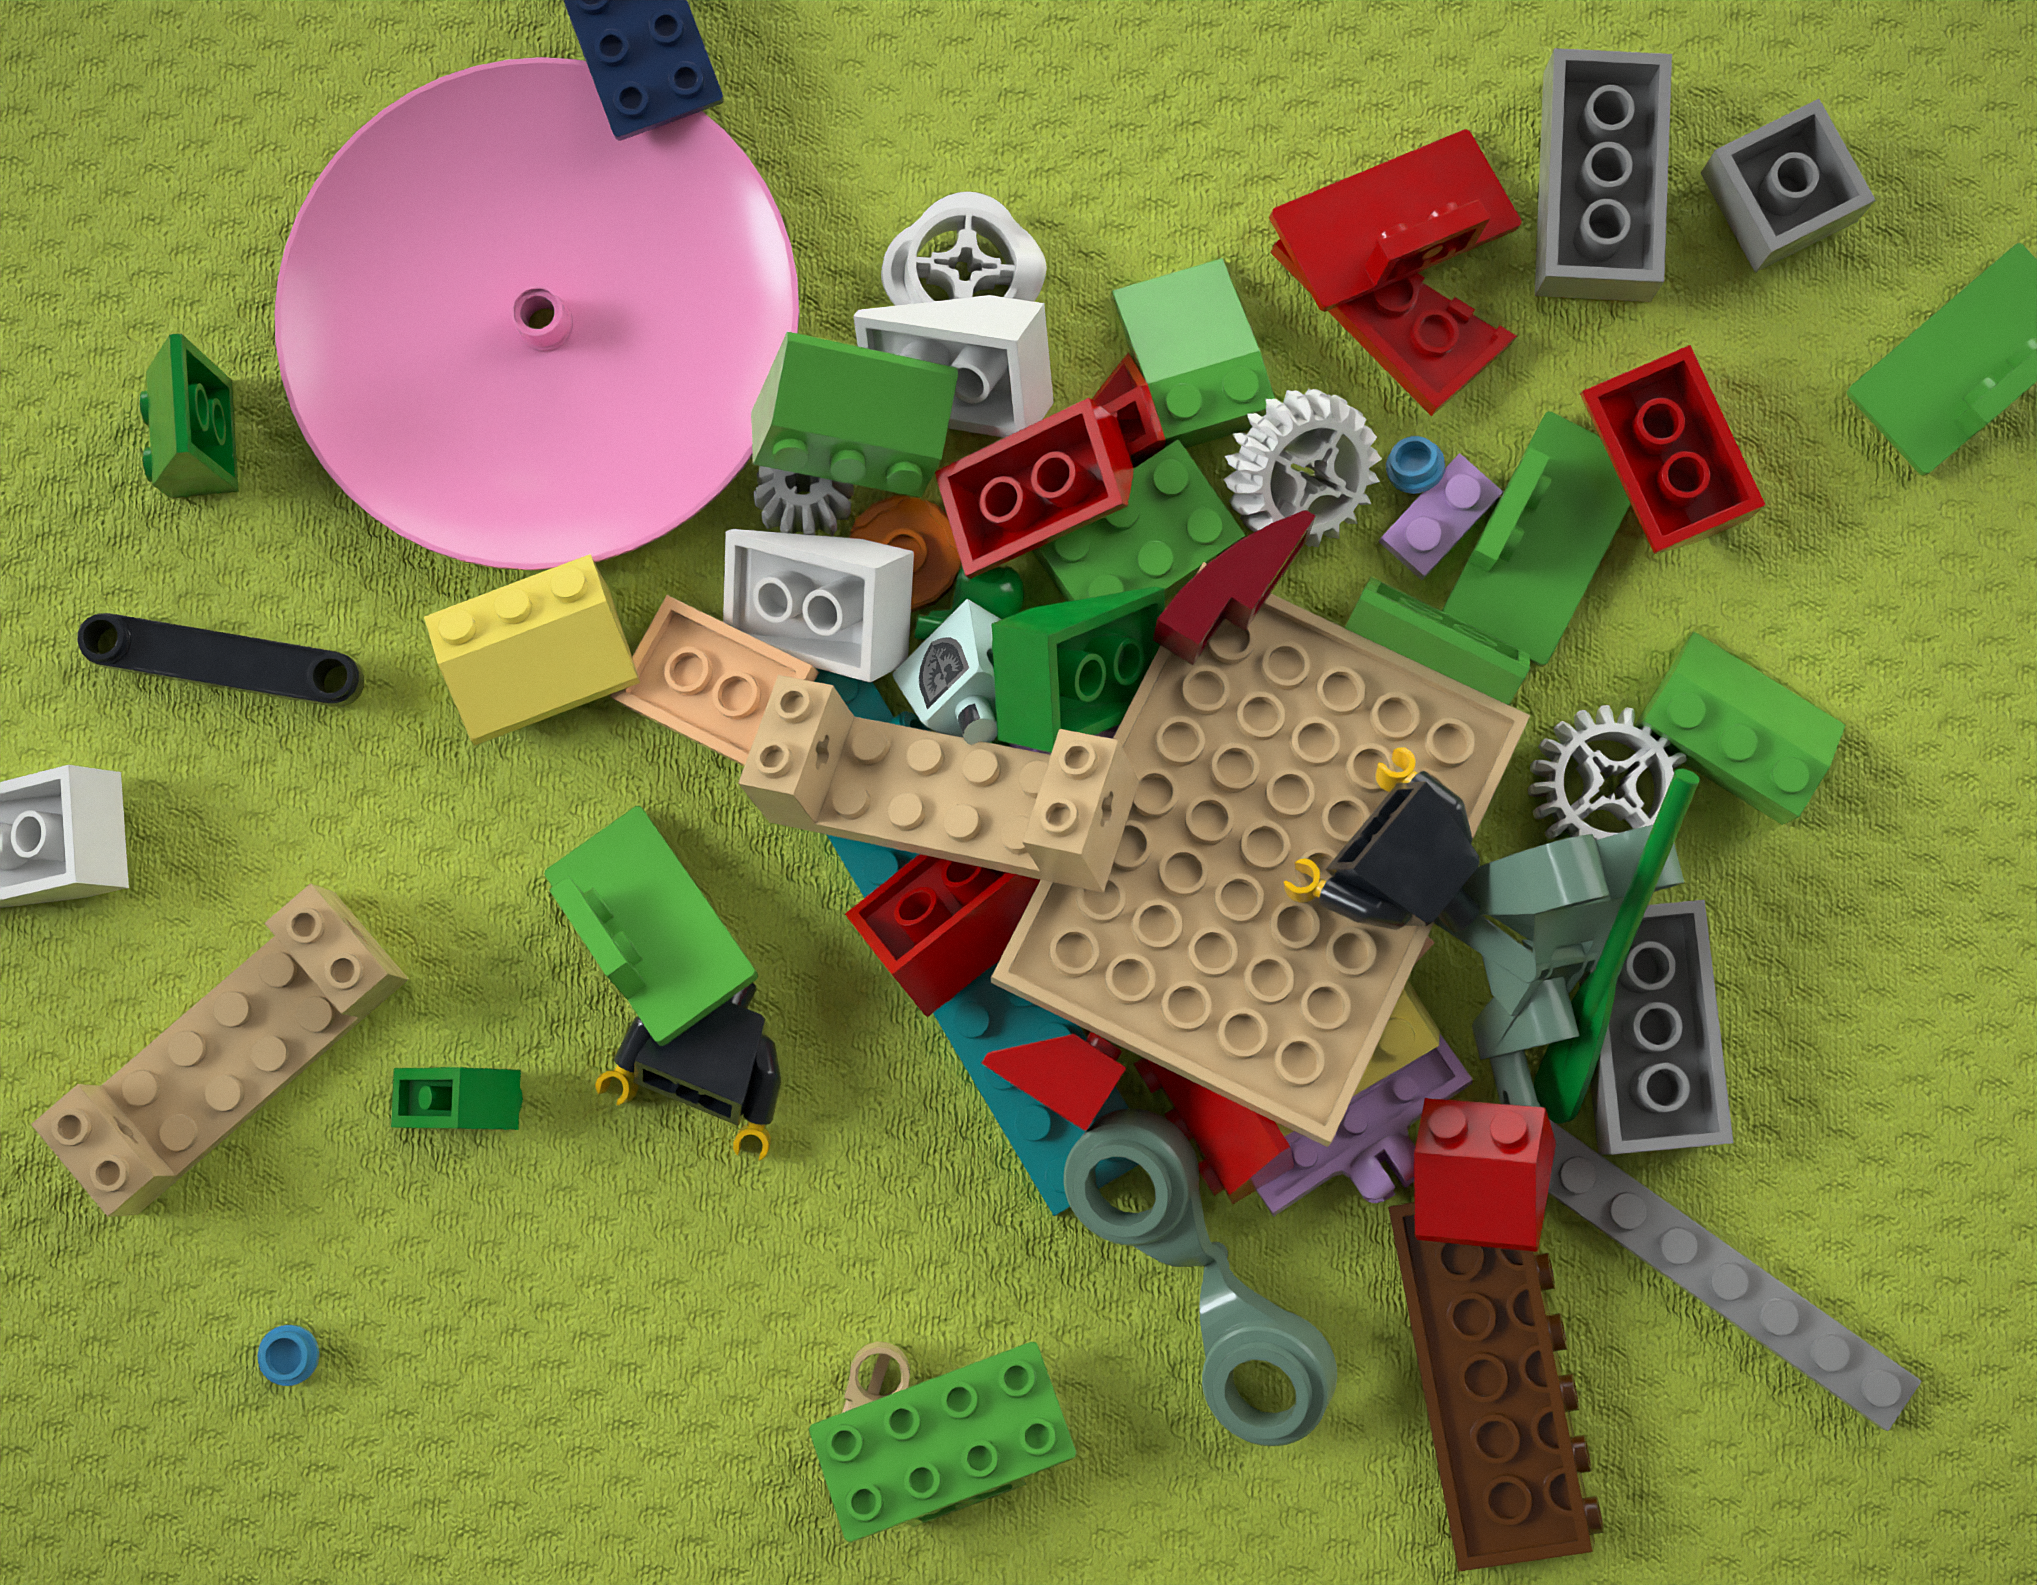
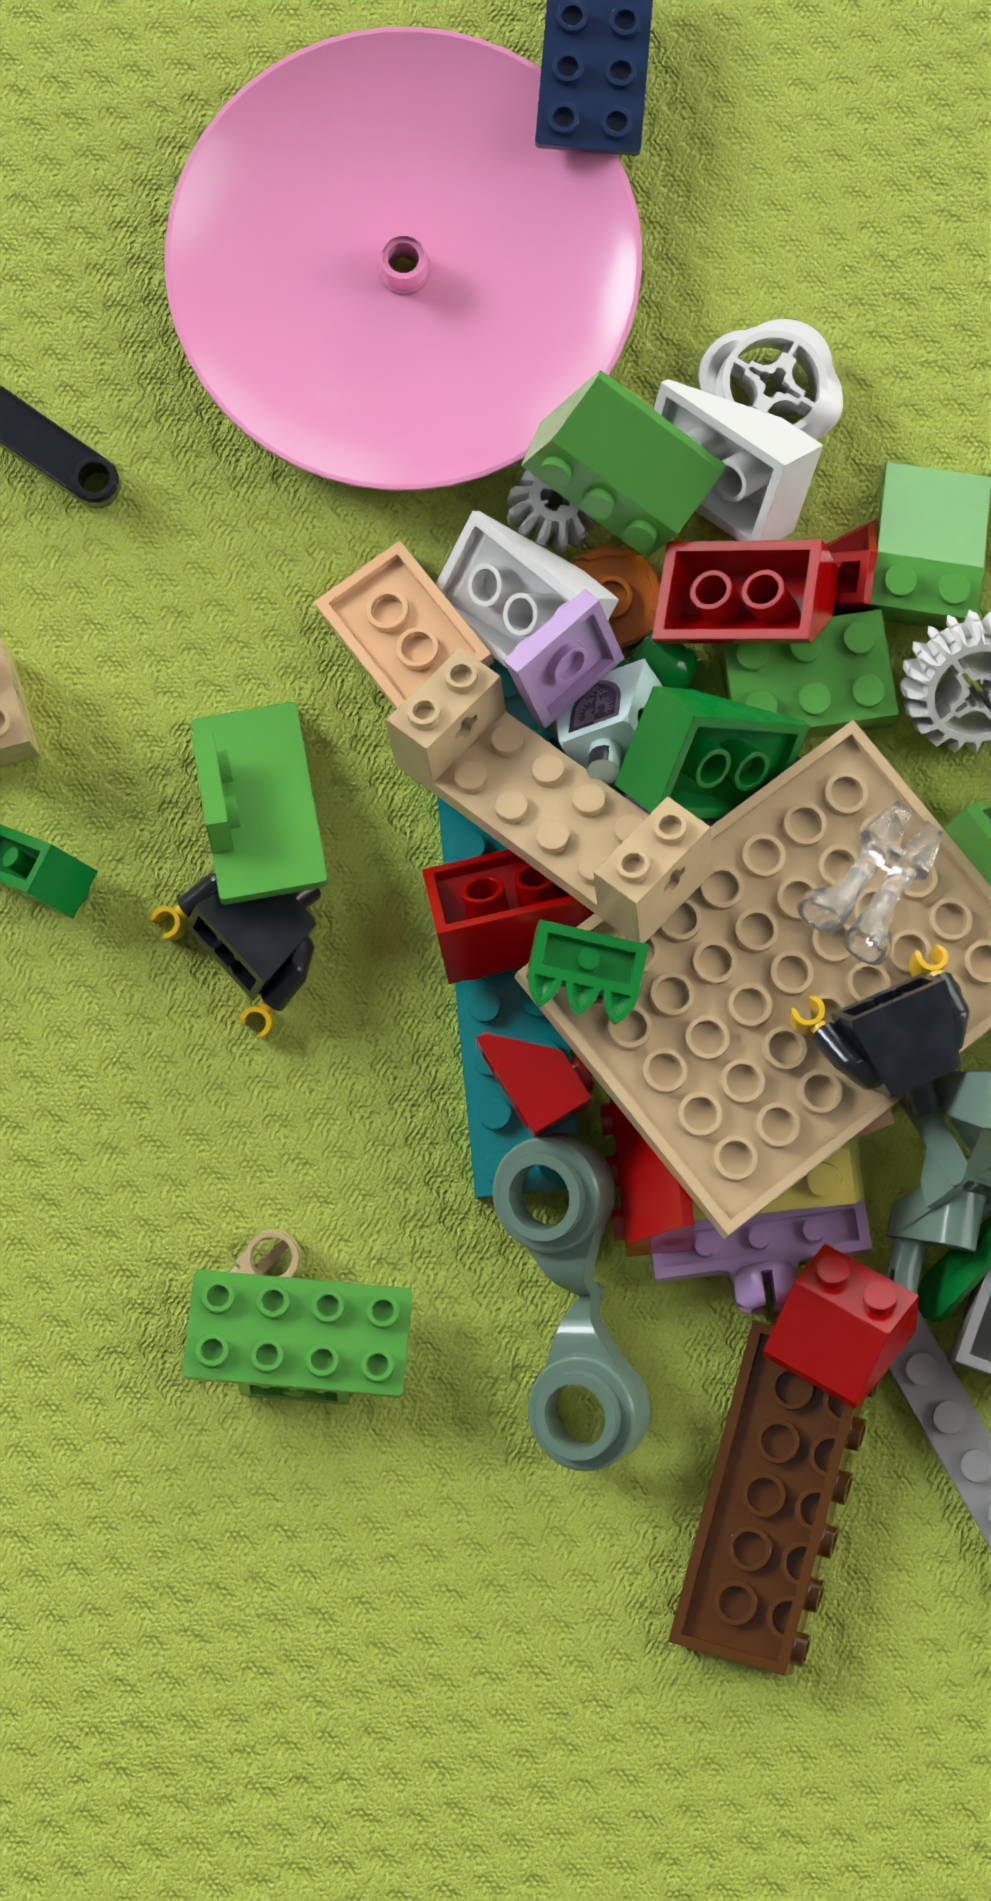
camera: 20 degrees right, 0 degrees up
green slope [140,333,239,498] -> none
light yellow slope [424,554,640,746] -> none
dark red slope [1153,510,1316,665] -> none
none -> lavender plate [503,589,625,729]
none -> green plate [526,919,649,1025]
none -> clear piece [797,800,943,965]

